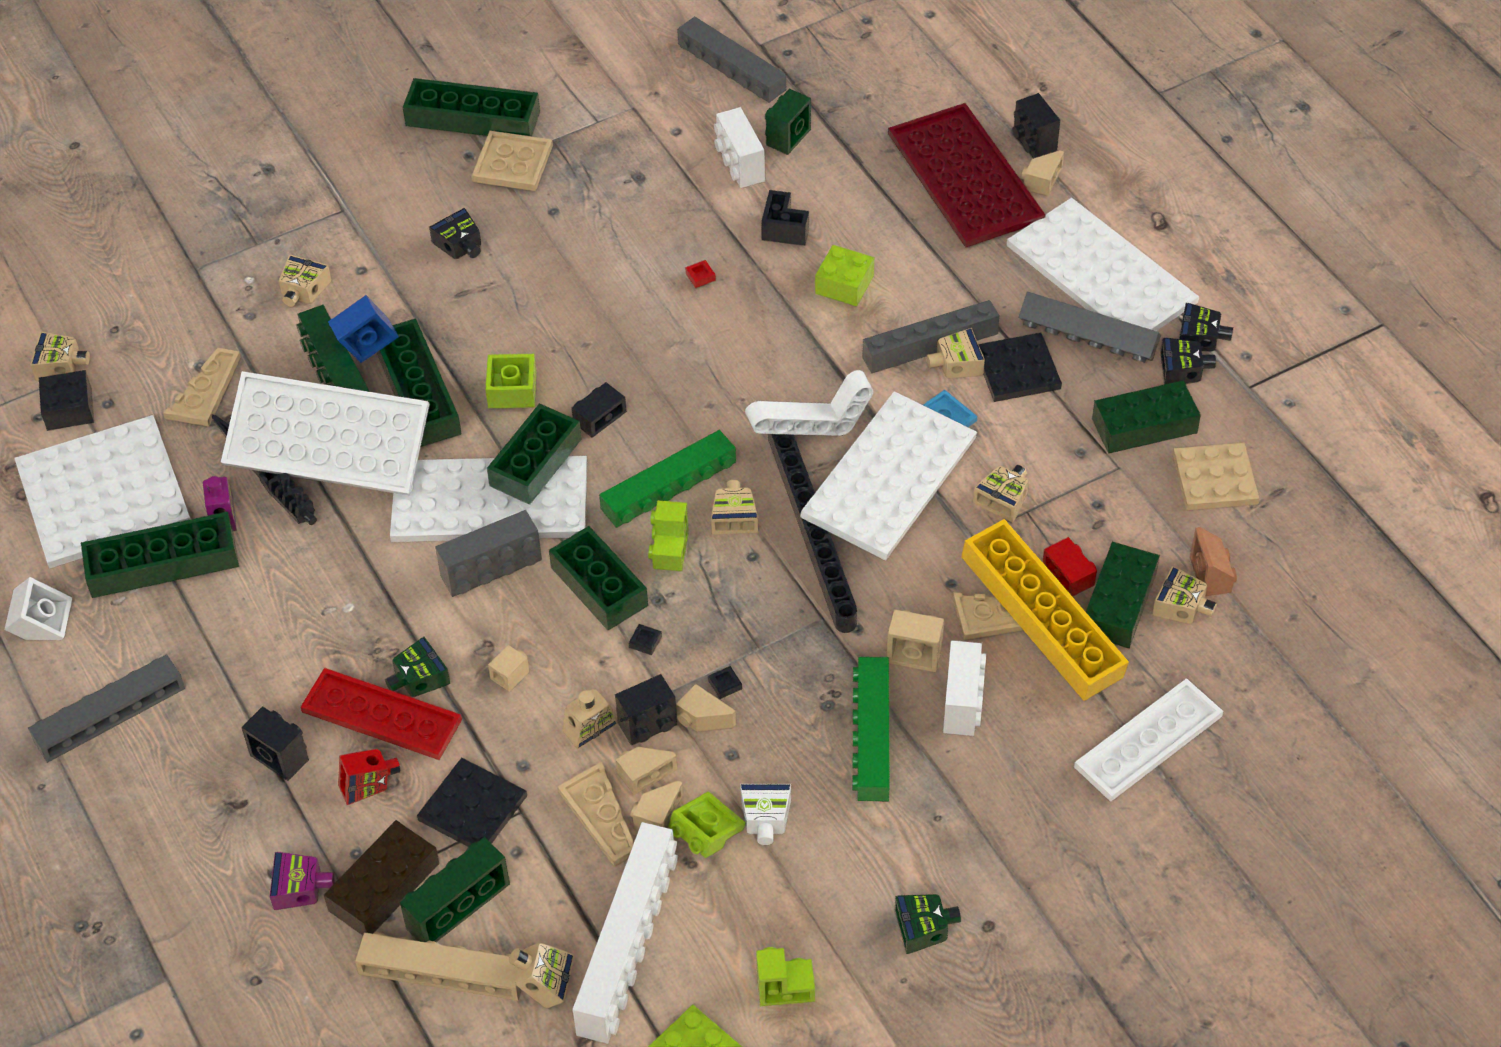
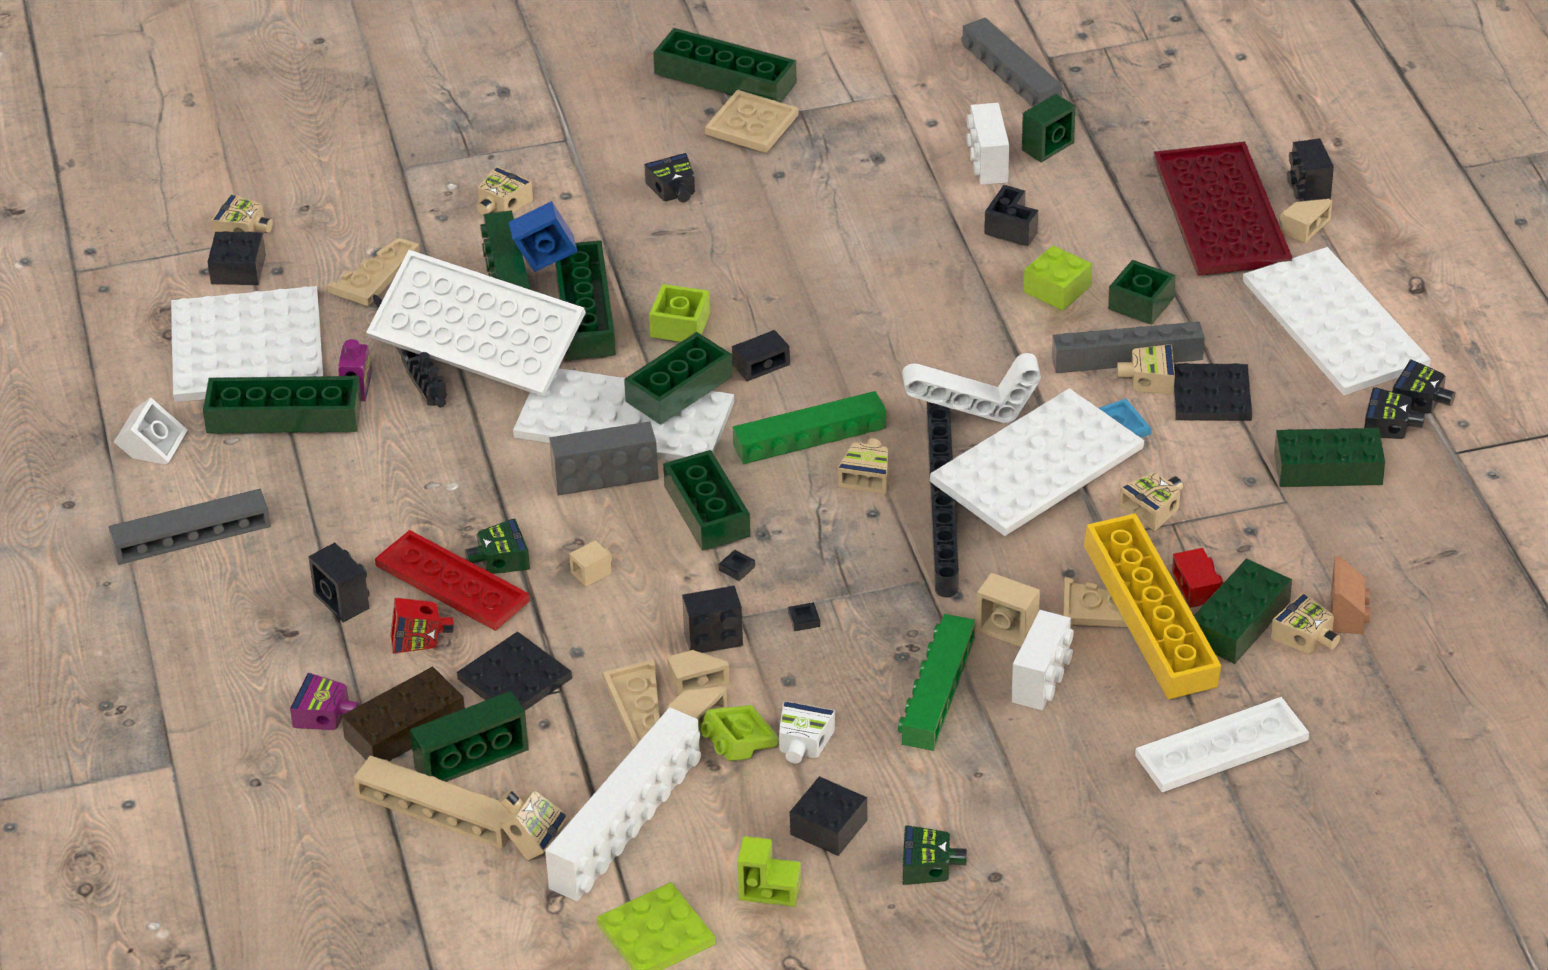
camera: 15 degrees right, 10 degrees down
tan torso [563,689,617,749] -> none
lime brick [648,500,689,571] -> none
tan slope [676,684,736,732] -> none
red plate [685,260,716,288] -> none
dark grey brick [1018,291,1161,363] -> none
tan plate [1173,443,1259,510] -> none
none -> black brick [790,776,868,856]
none -> dark green brick [1108,260,1176,325]

